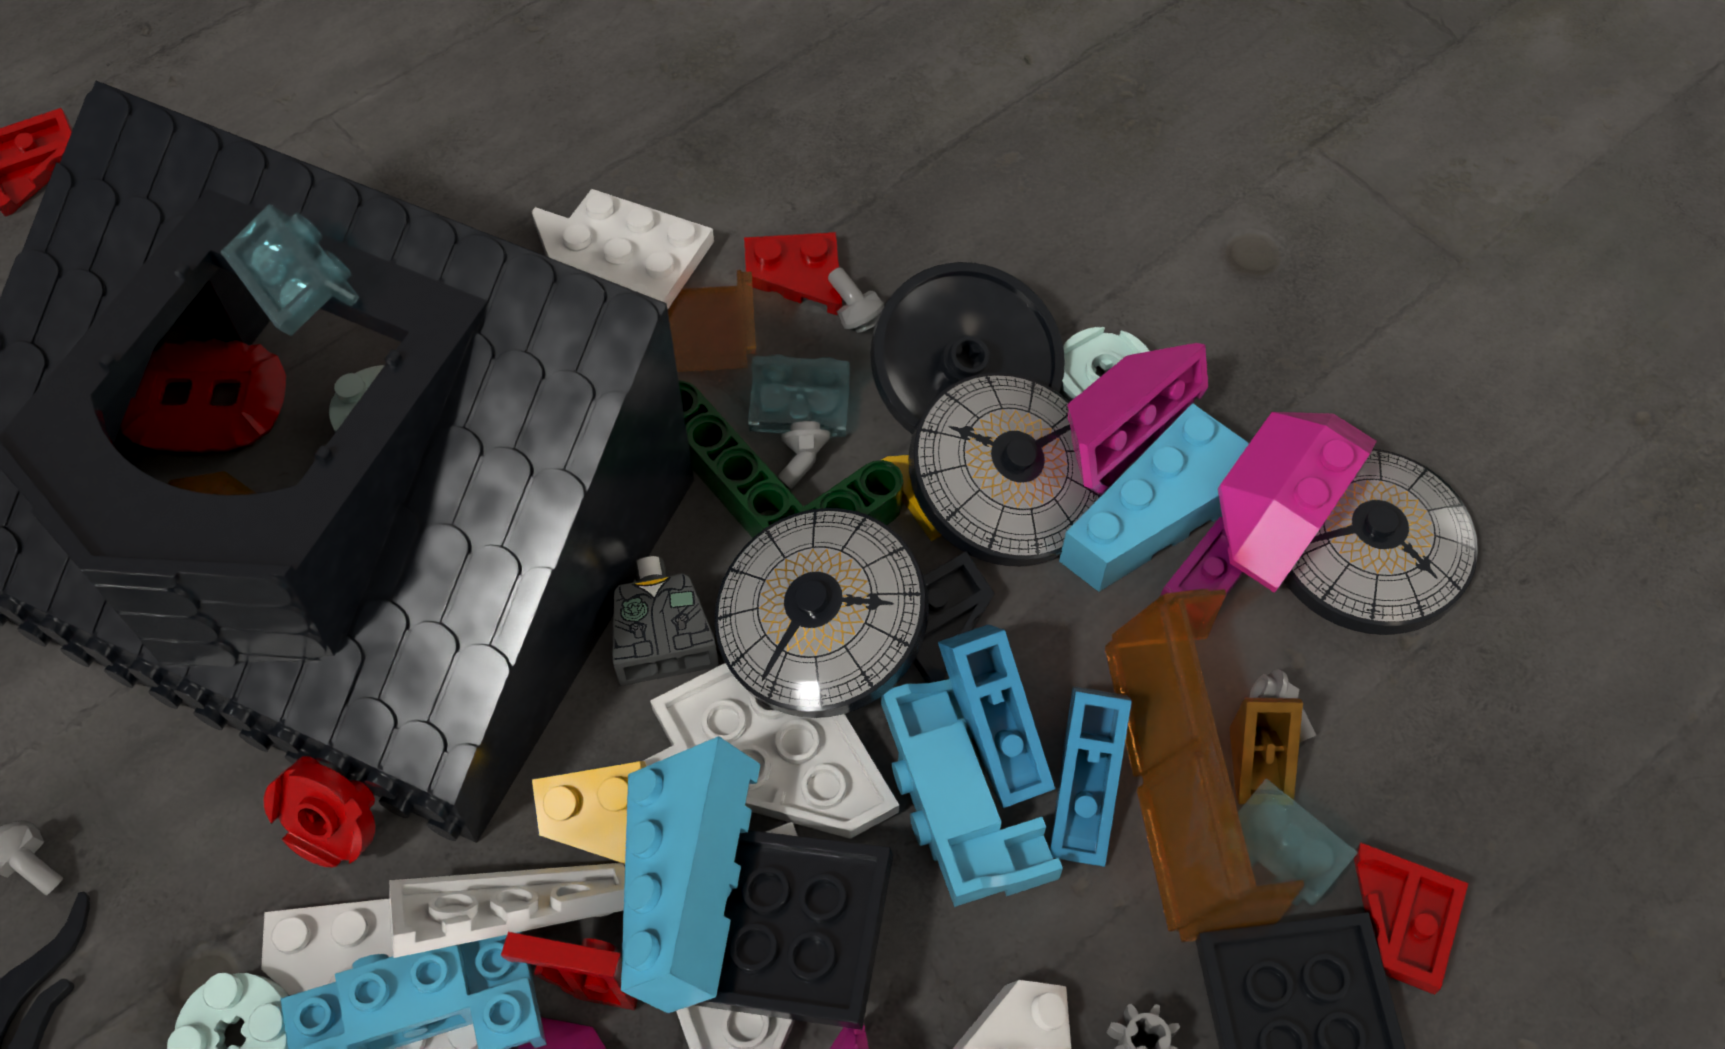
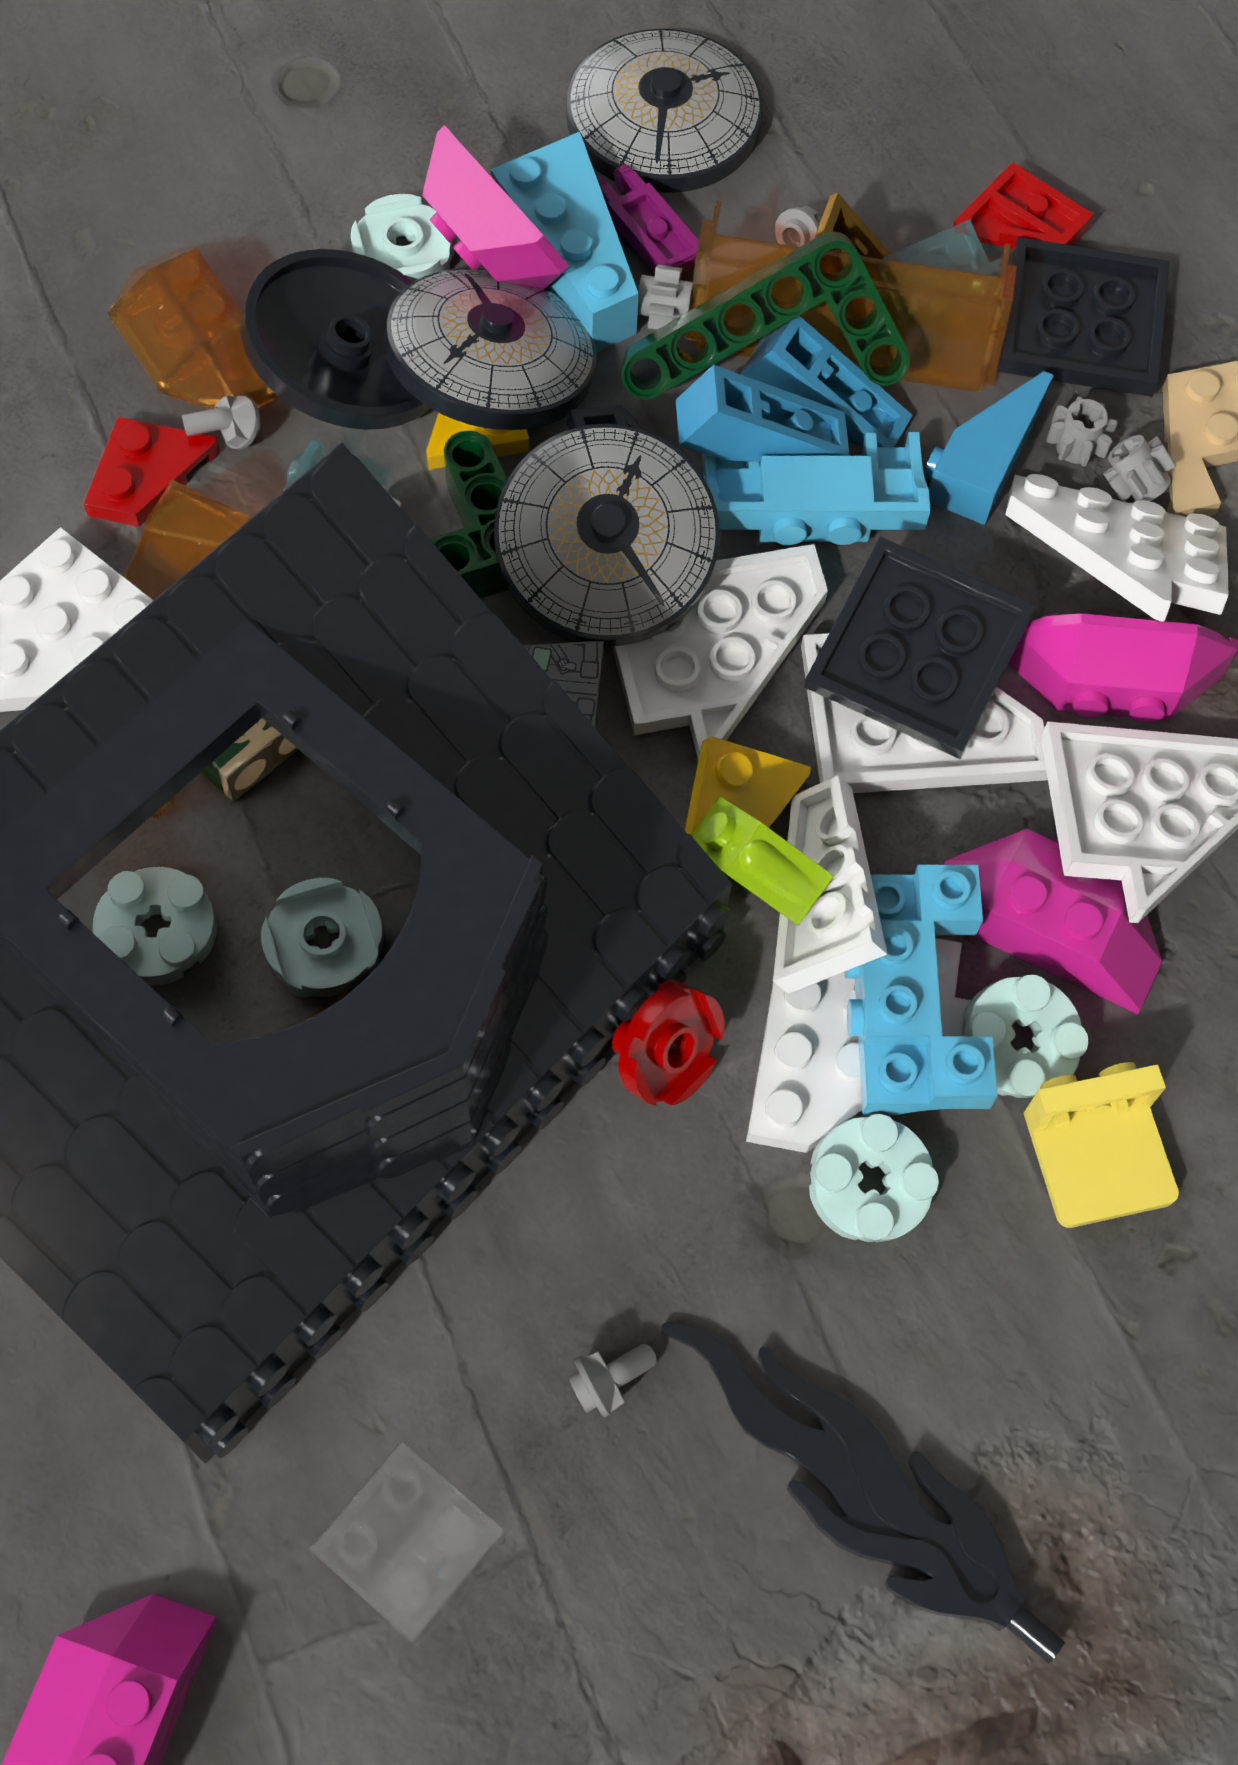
camera: 75 degrees left, 5 degrees up
clear light blue bracket [221,204,359,336] -> none
red wing [501,932,638,1011] -> none
medium azure wedge [621,736,761,1013] -> none
dark pink wedge [1218,412,1376,593] -> none
none -> clear orange wedge [108,247,279,409]
none -> dark green beam [622,232,910,399]
none -> light grey gear [638,265,694,330]
none -> lime torso [692,796,834,926]
none -> dark azure slope [924,371,1054,525]

